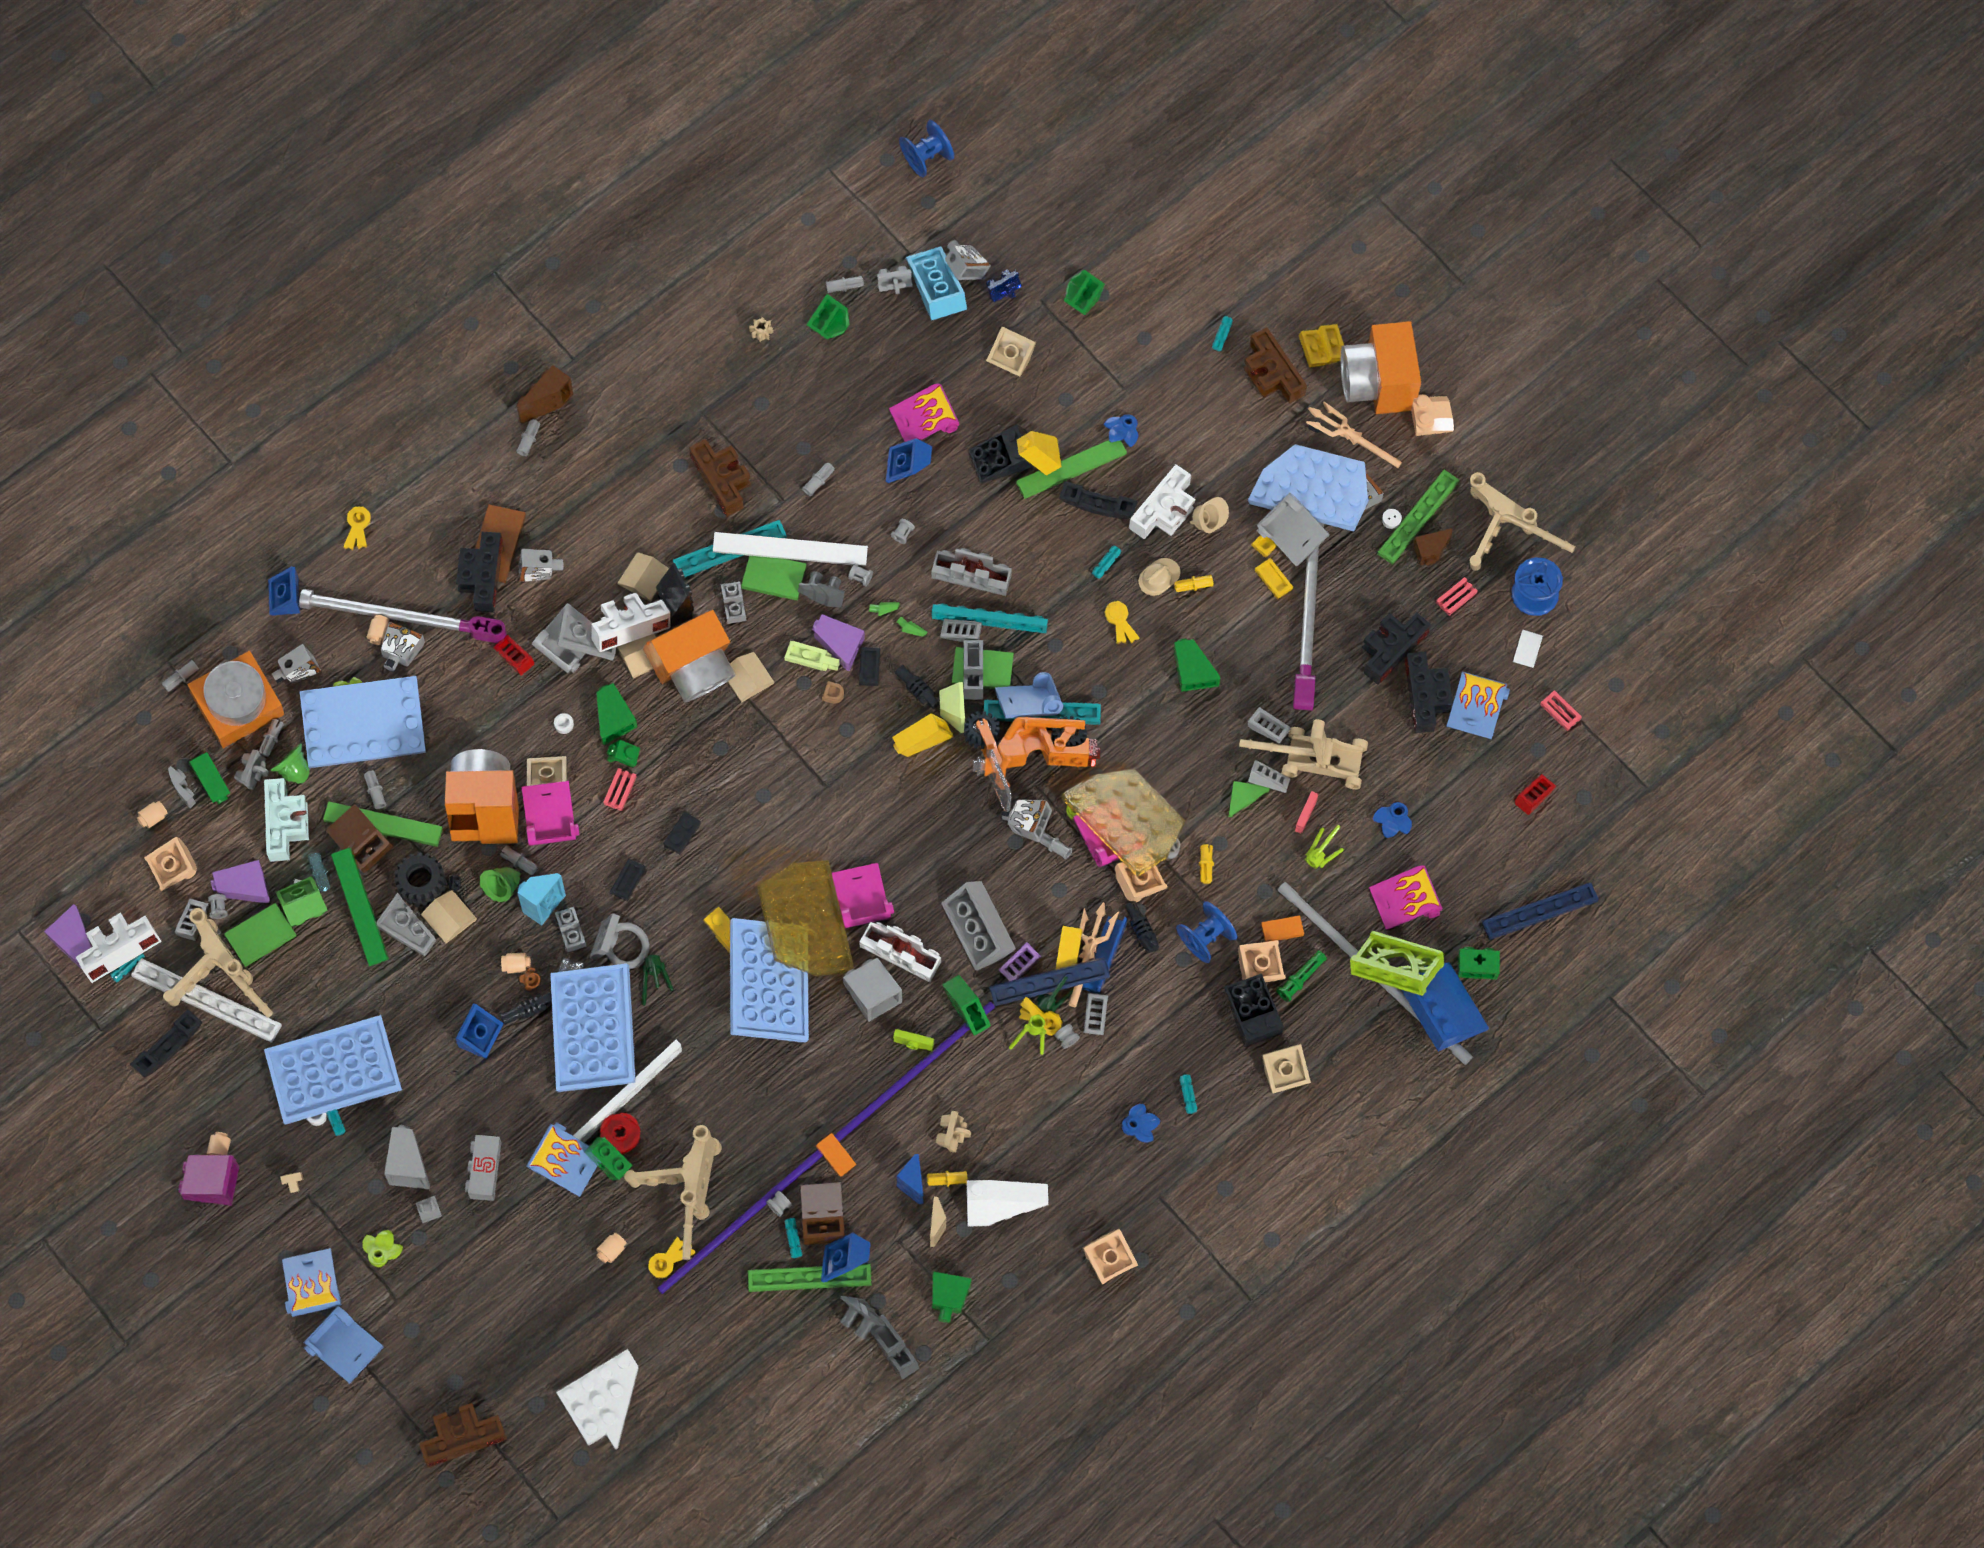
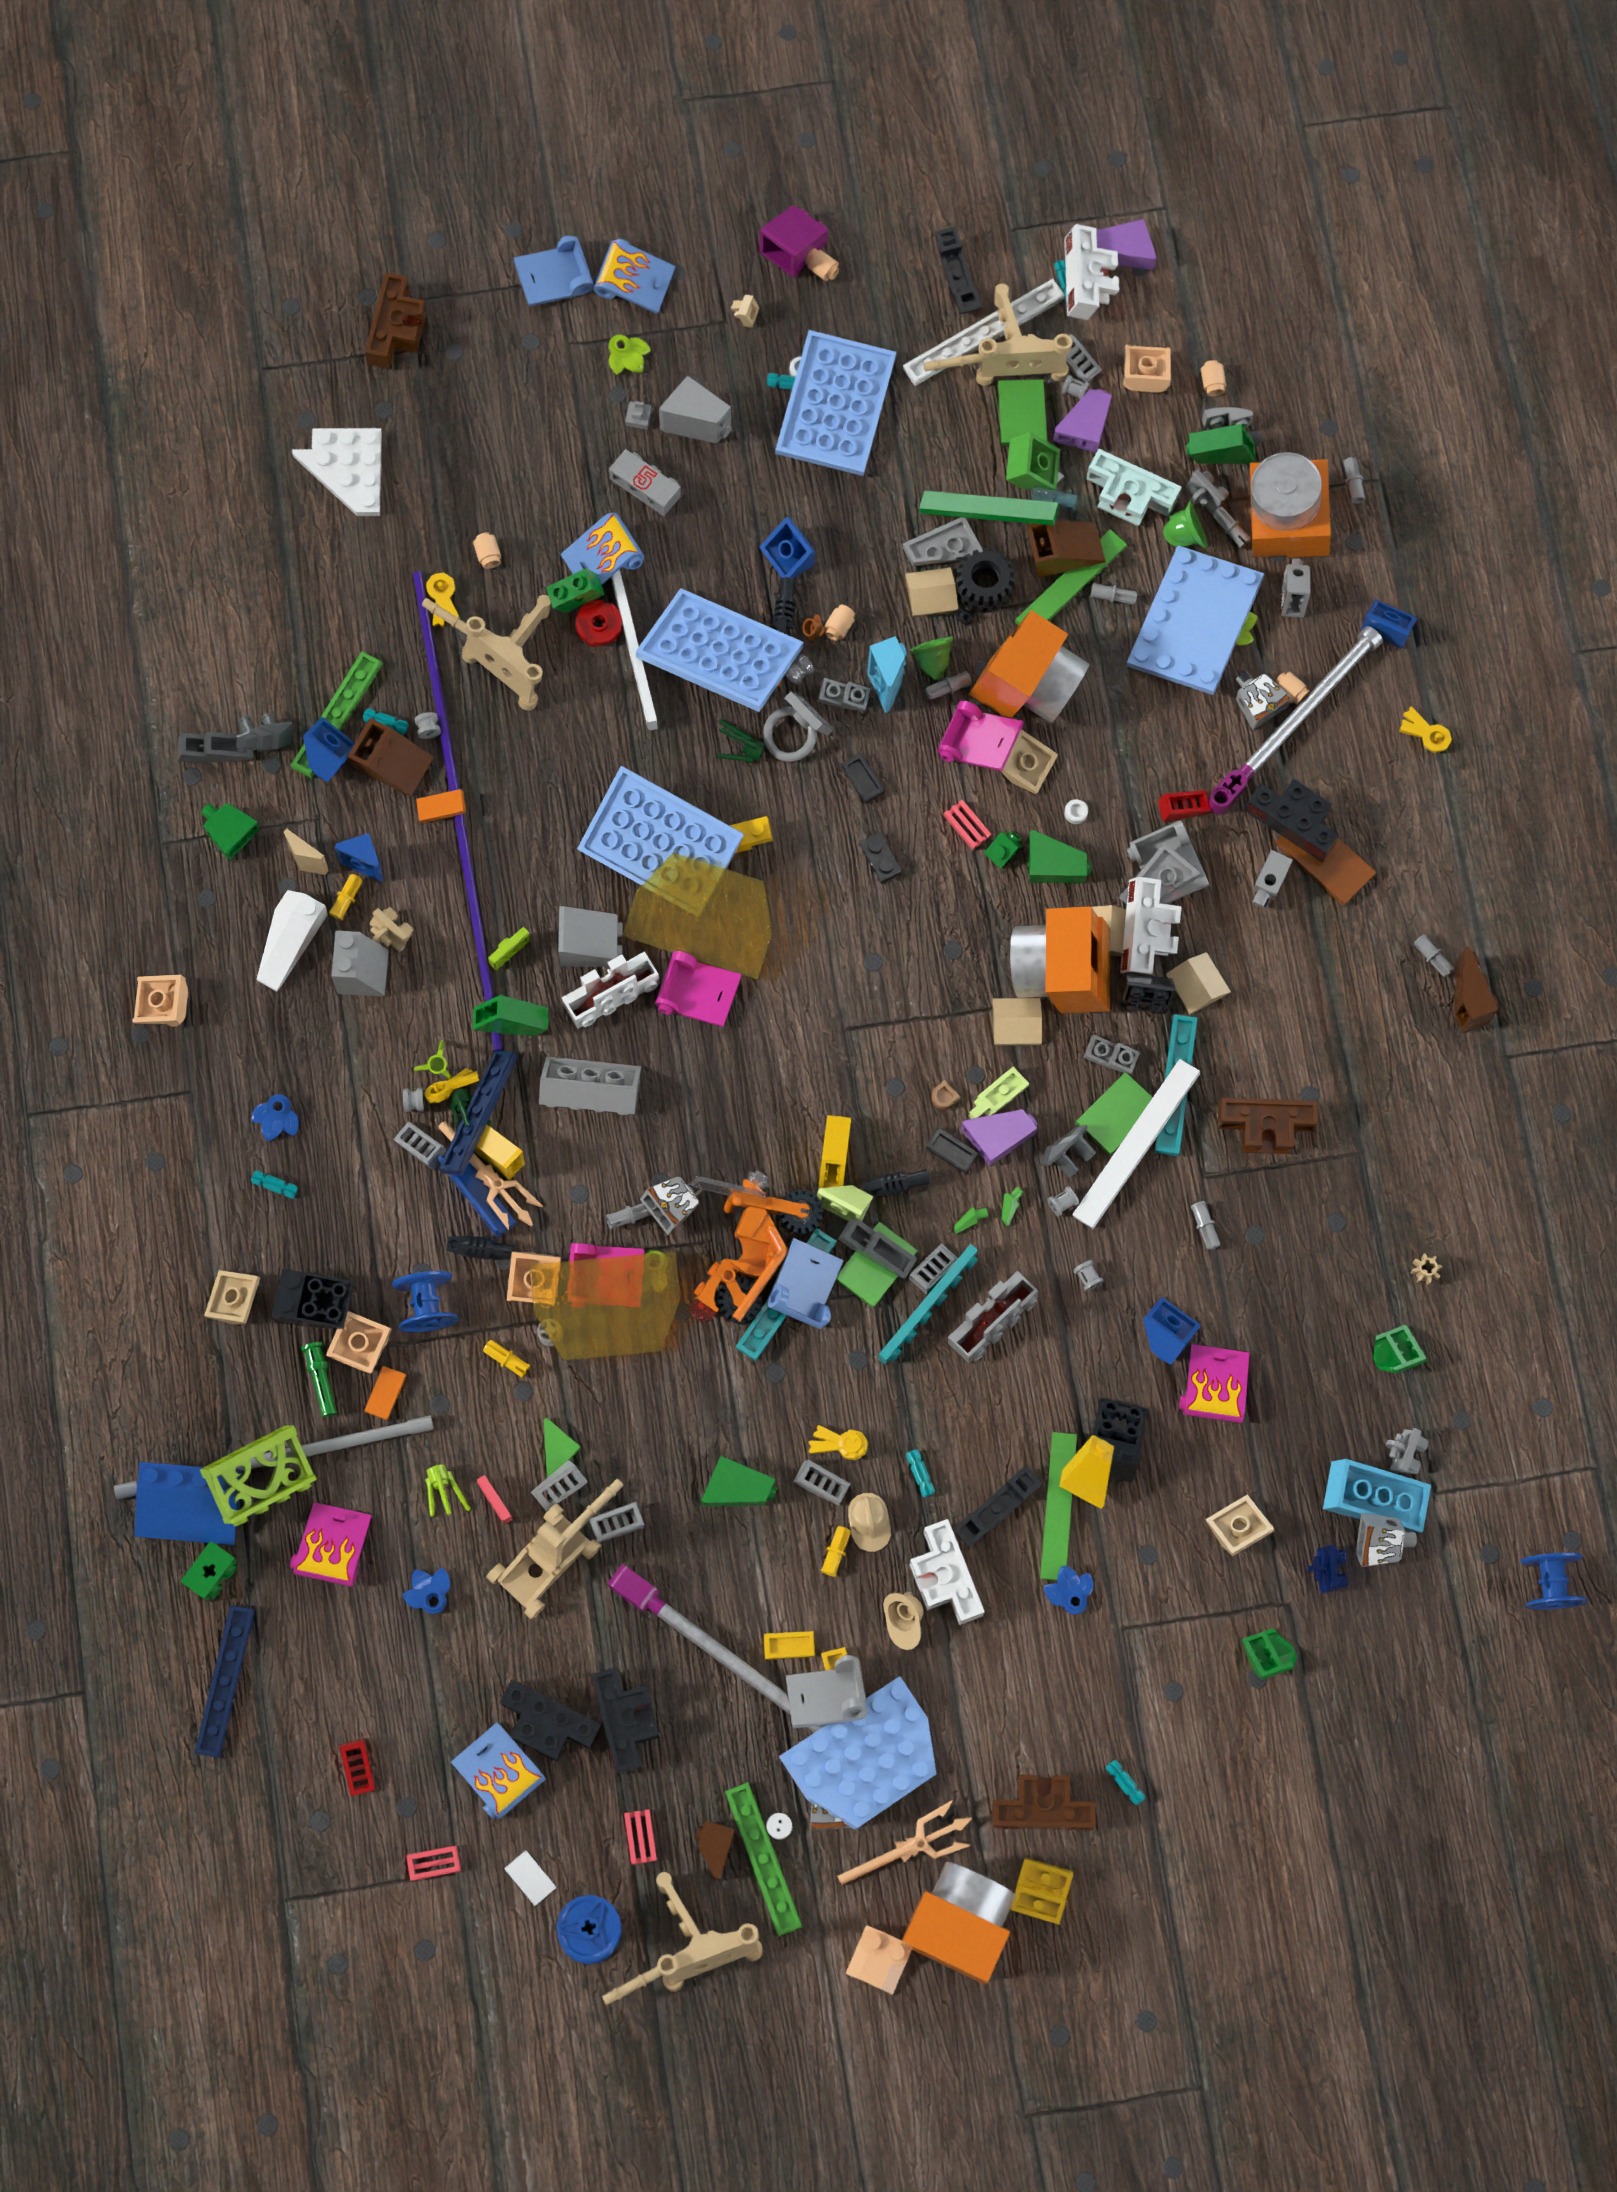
camera: 120 degrees right, 5 degrees up
light grey axle [826,276,864,293] -> none
medium lavender slope [999,942,1042,981] -> none
none -> light grey slope [331,931,389,997]
none -> light grey slope [793,1459,850,1506]

